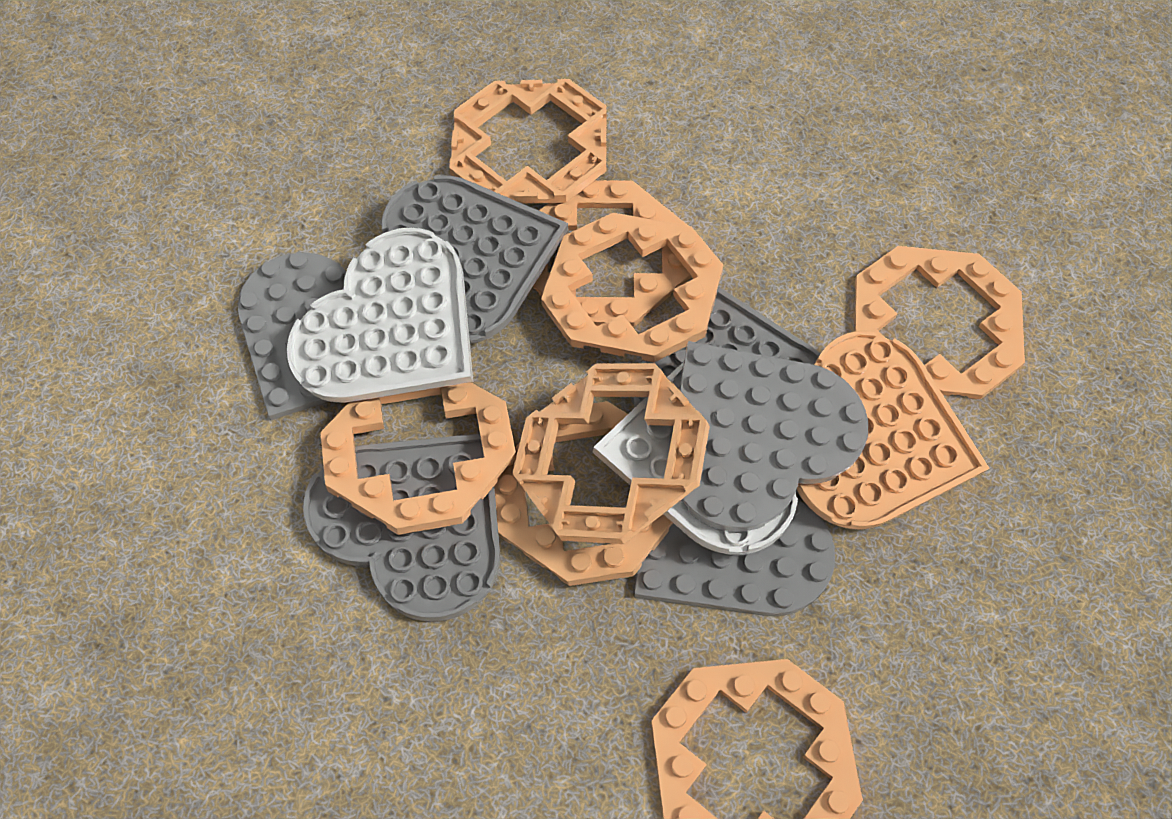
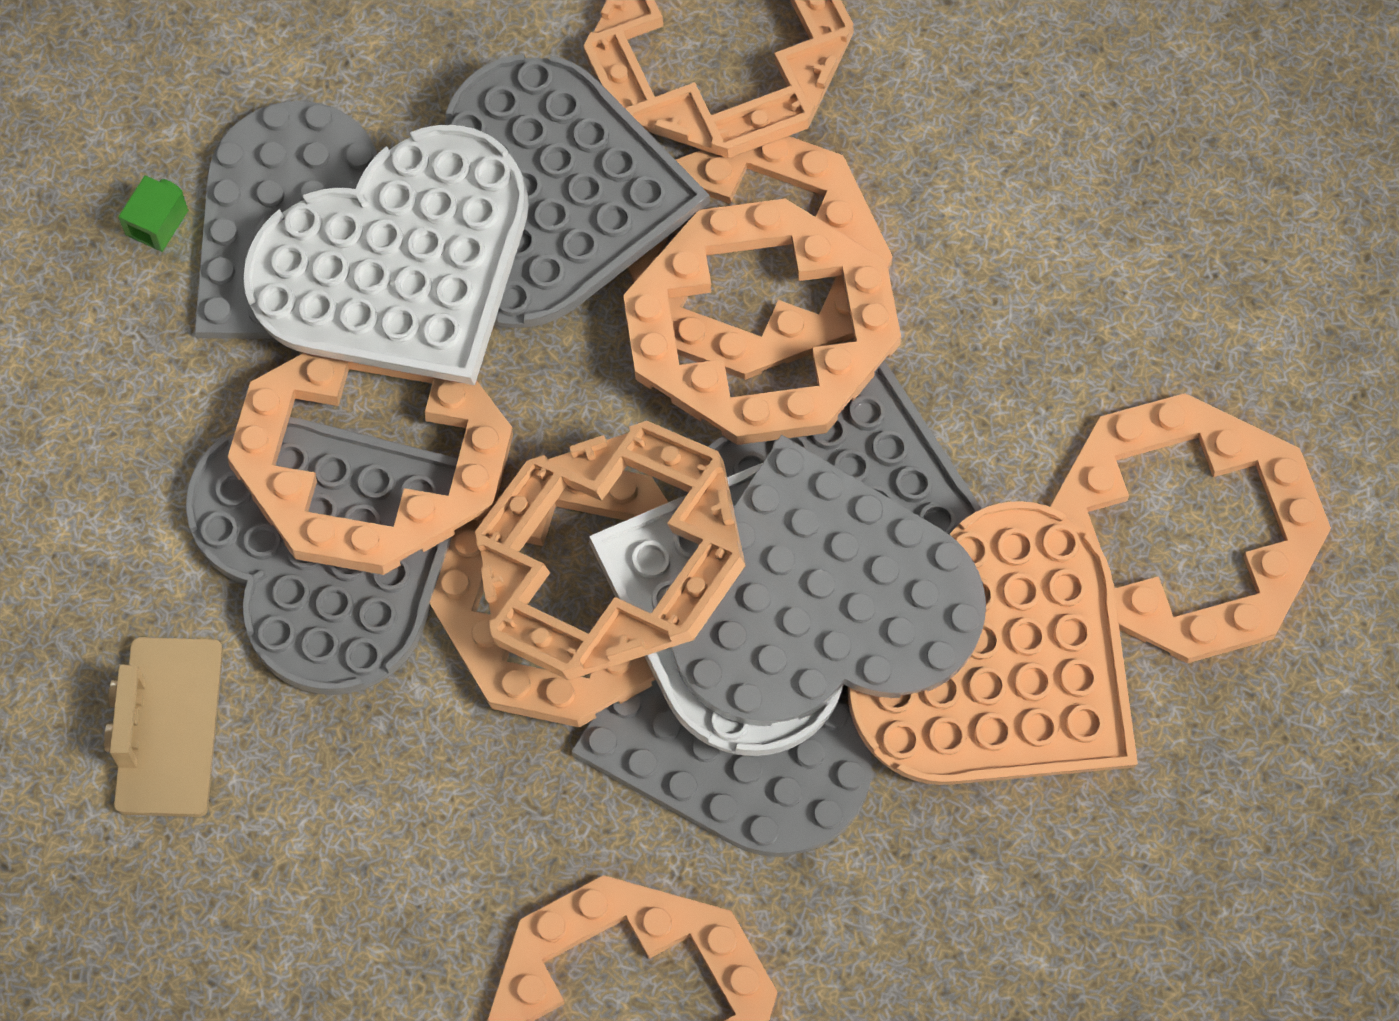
camera: 25 degrees right, 5 degrees up
none -> tan bracket [104,637,223,817]
none -> bright green brick [118,175,189,252]

